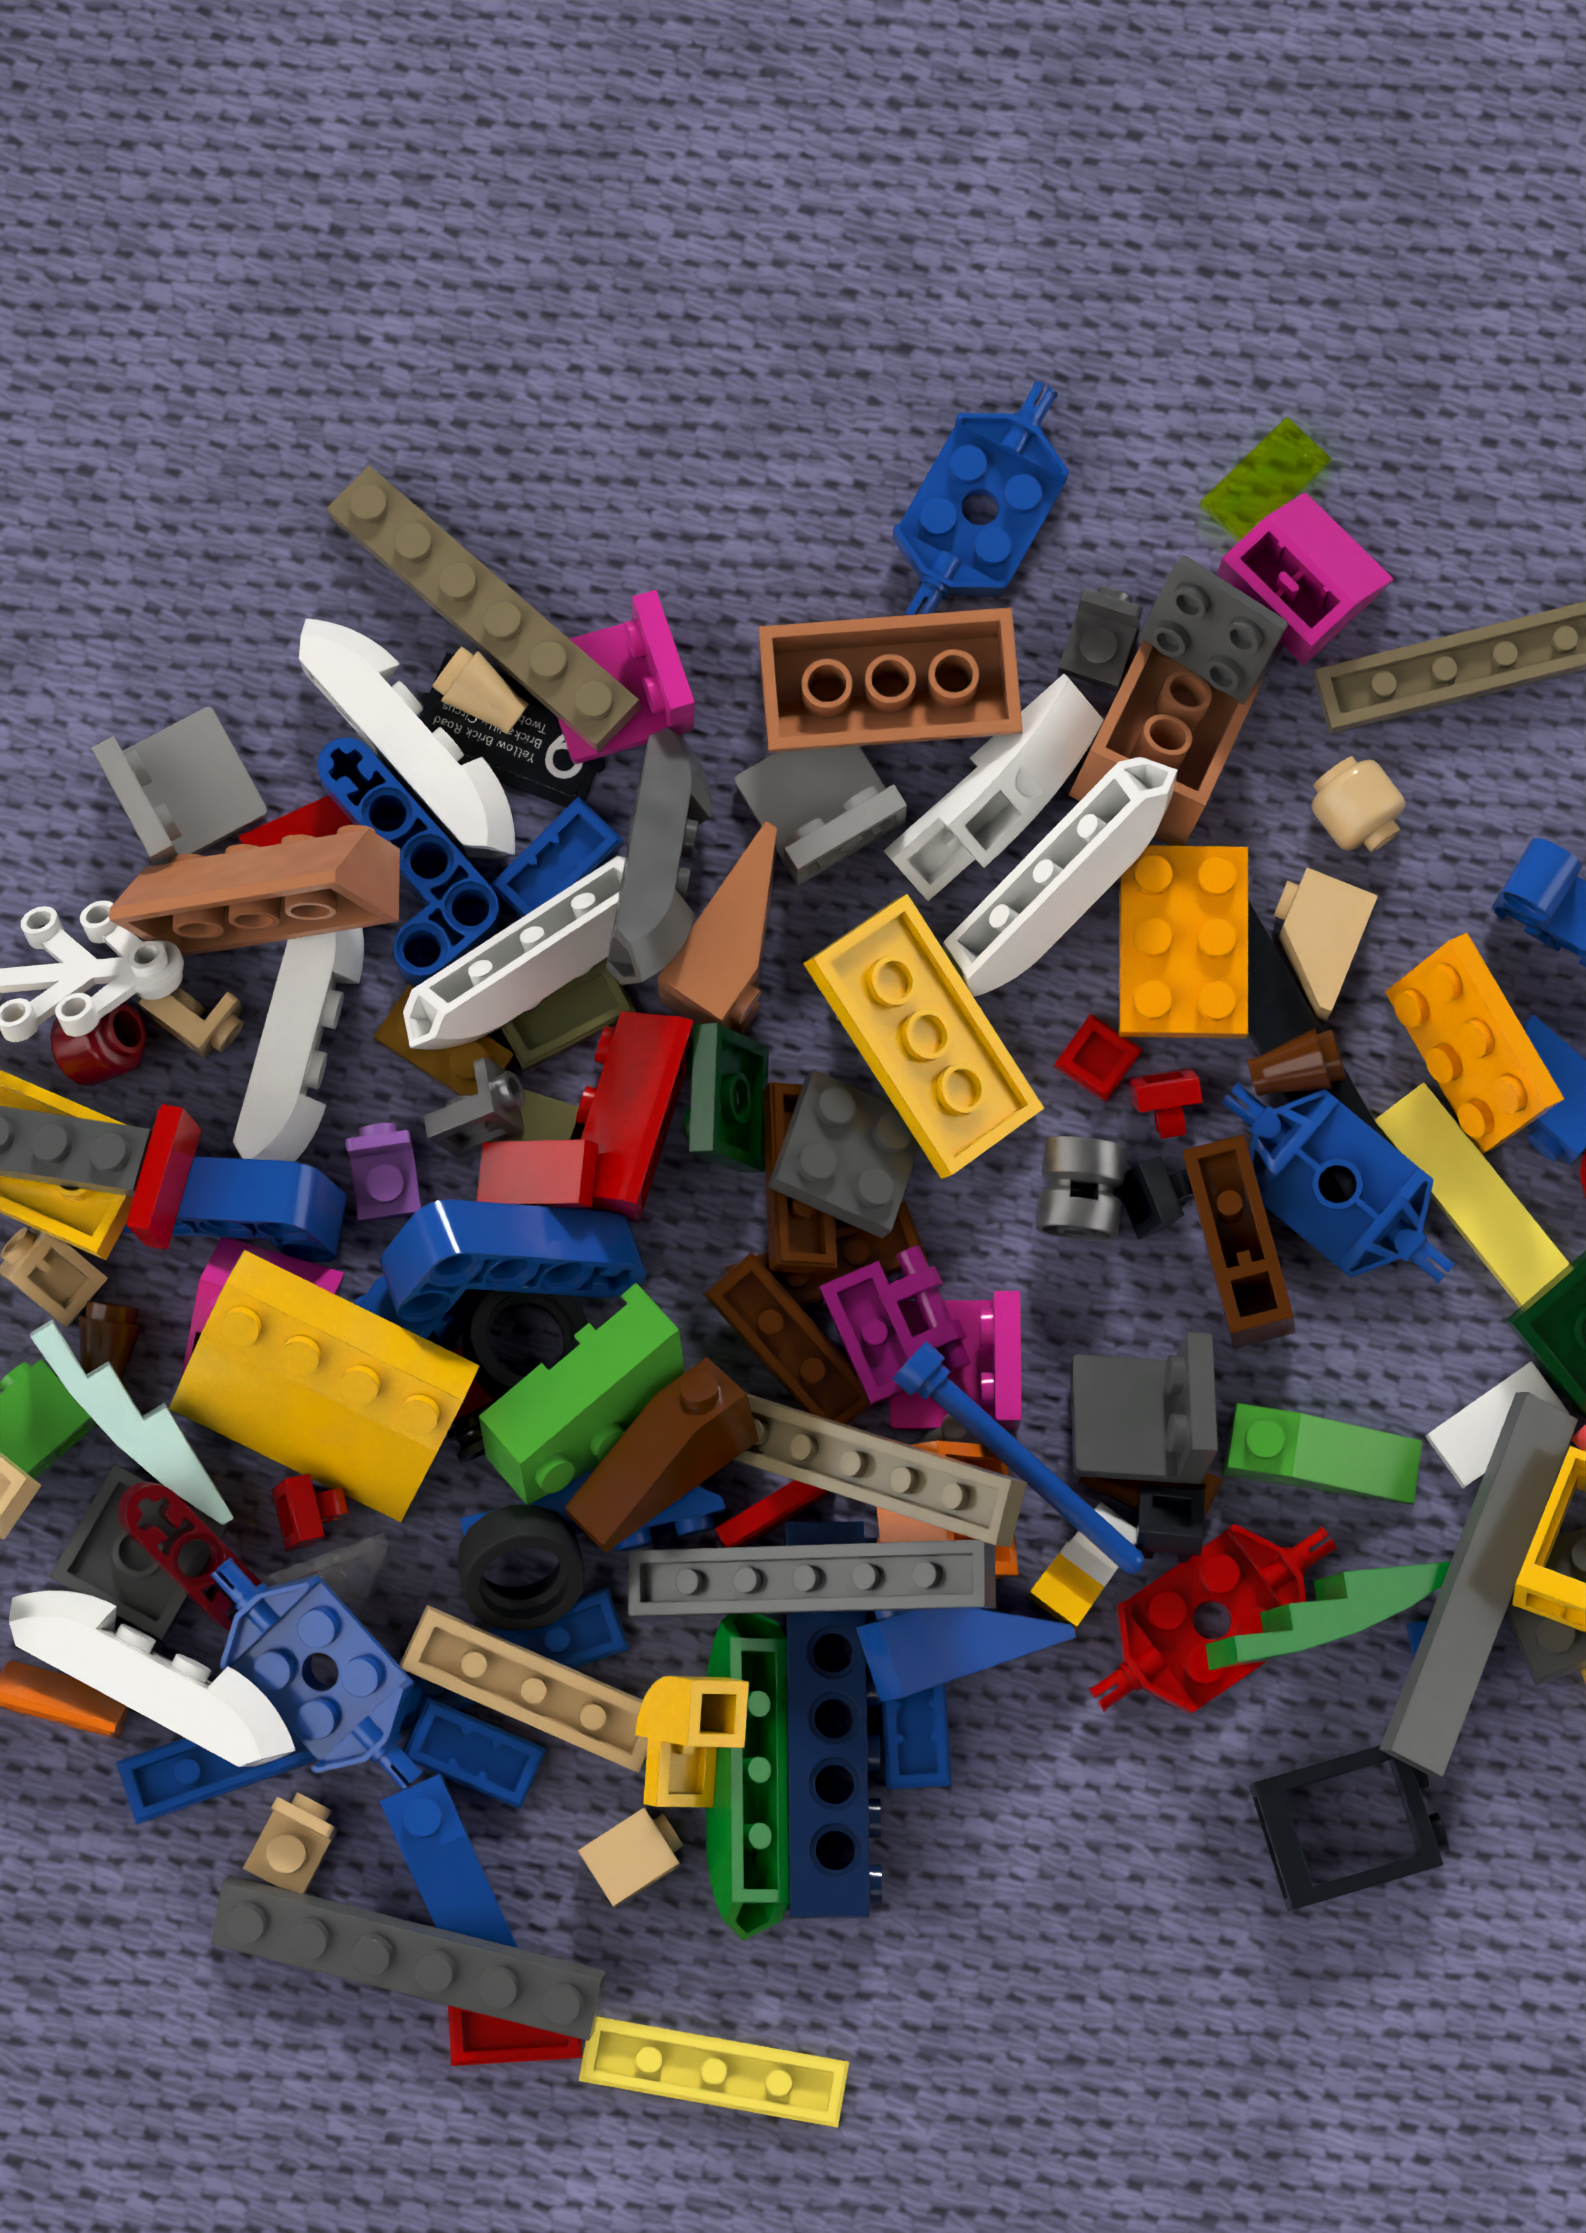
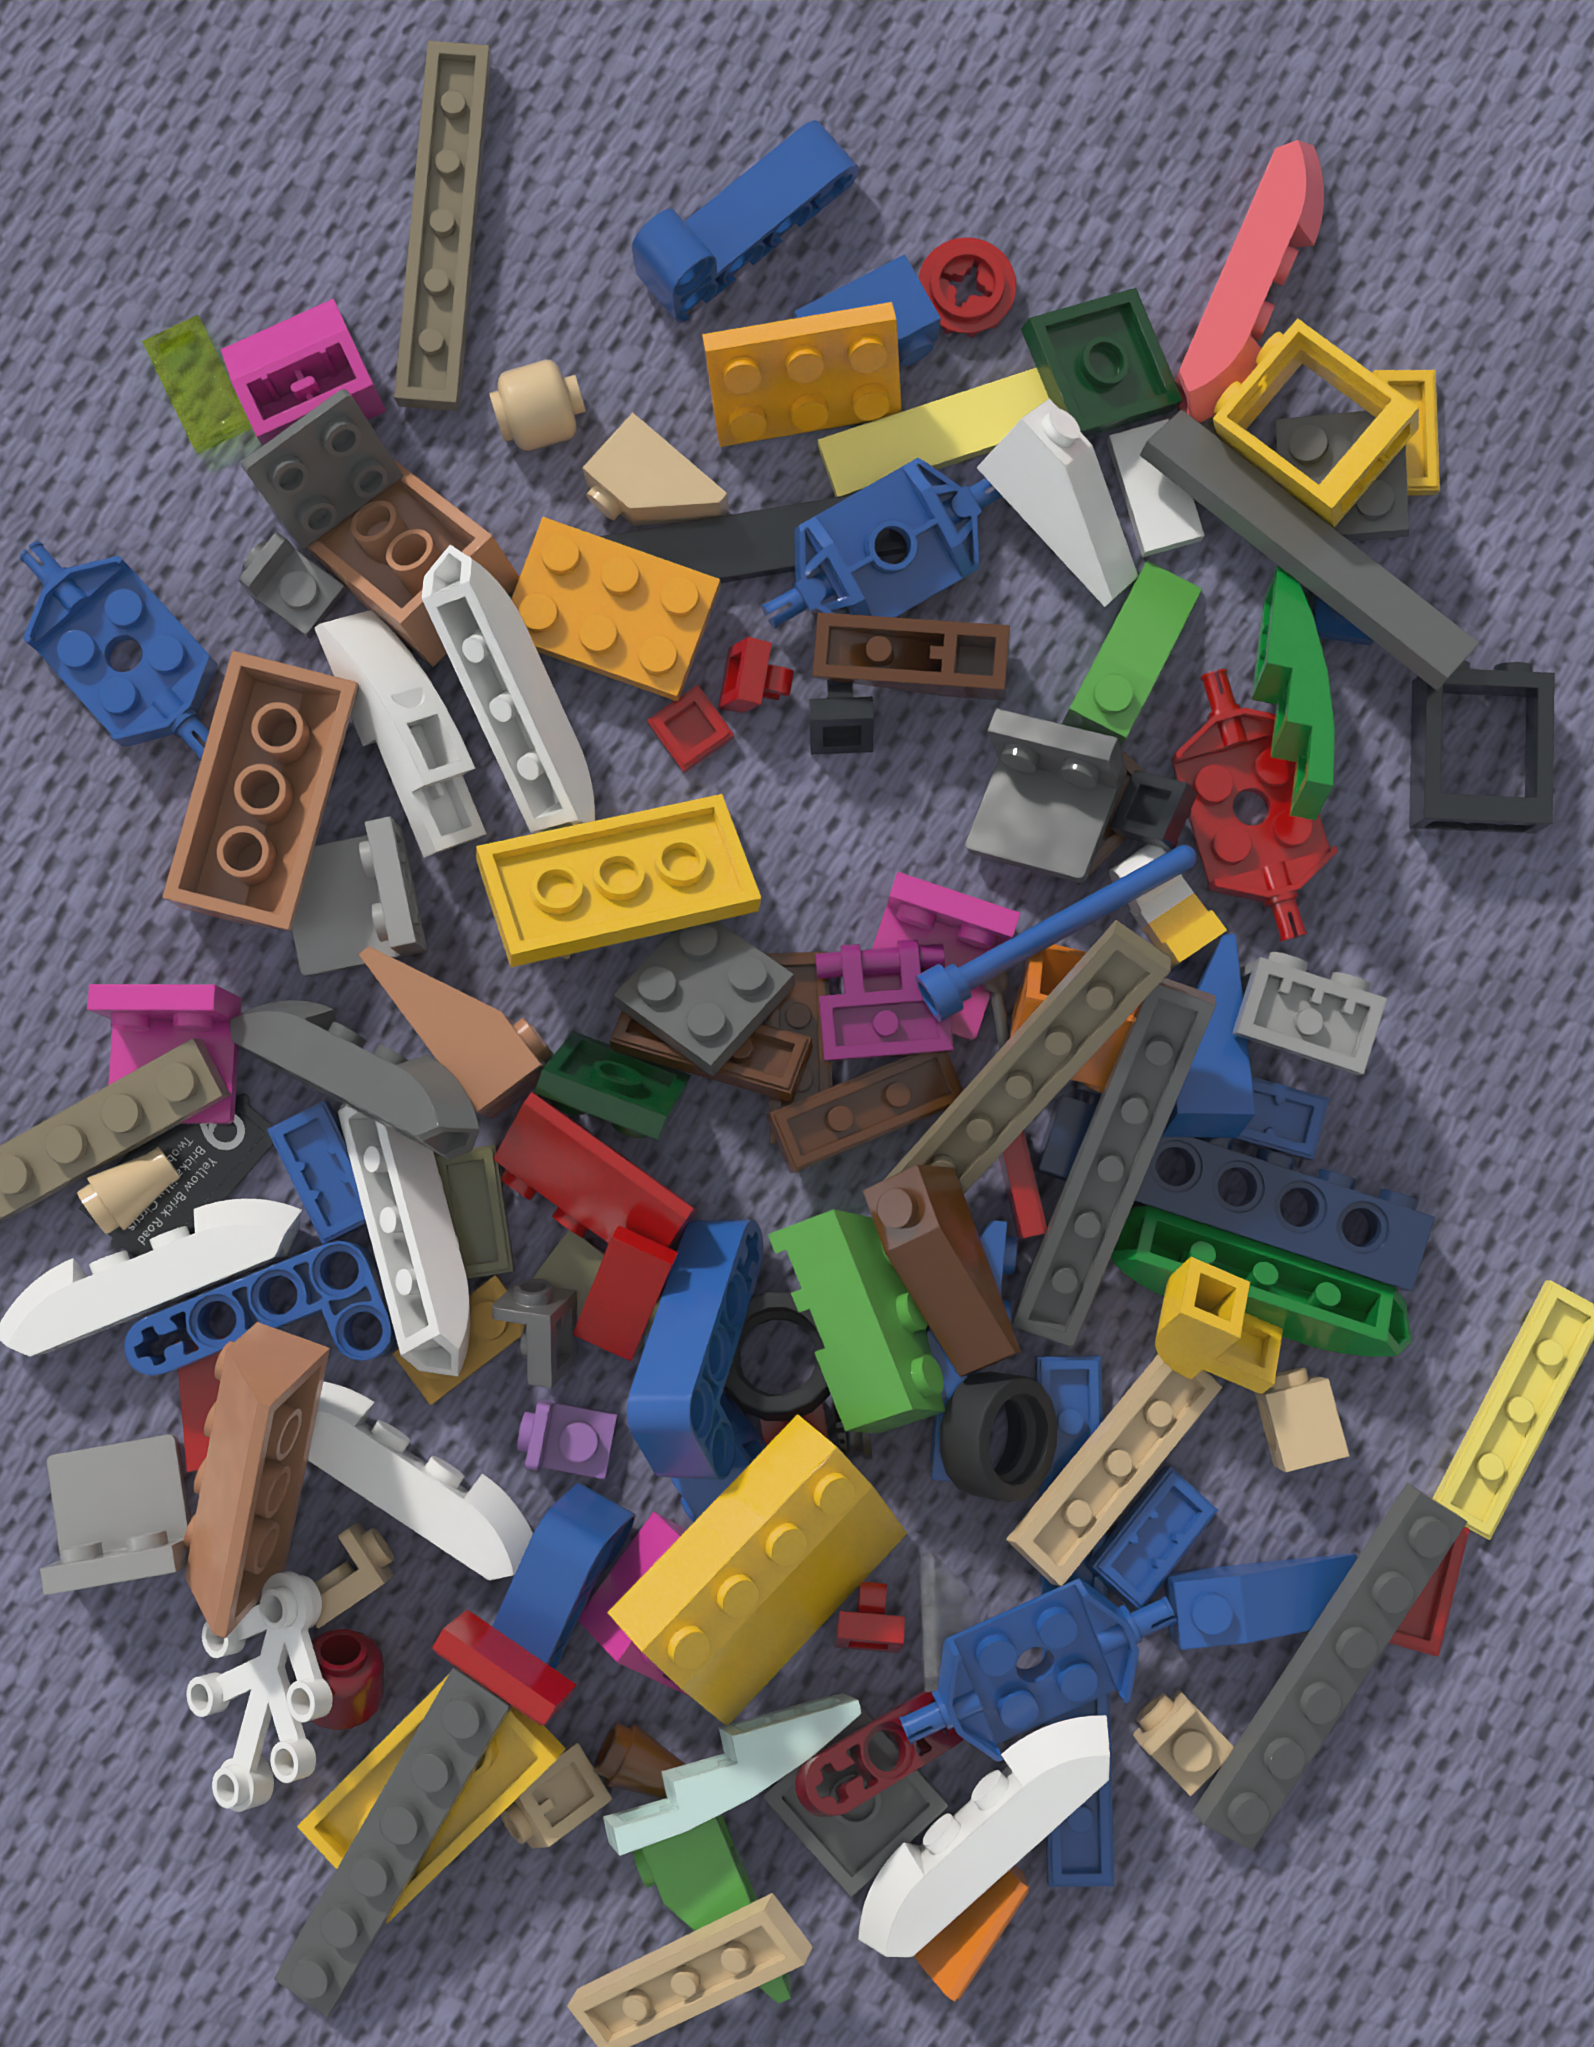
camera: 70 degrees left, 5 degrees up
flat silver wheel [1035,1136,1128,1241] -> none
reddish brown cone [1247,1028,1346,1096] -> none
none -> white slope [977,398,1138,607]
none -> light grey bracket [1232,952,1387,1075]

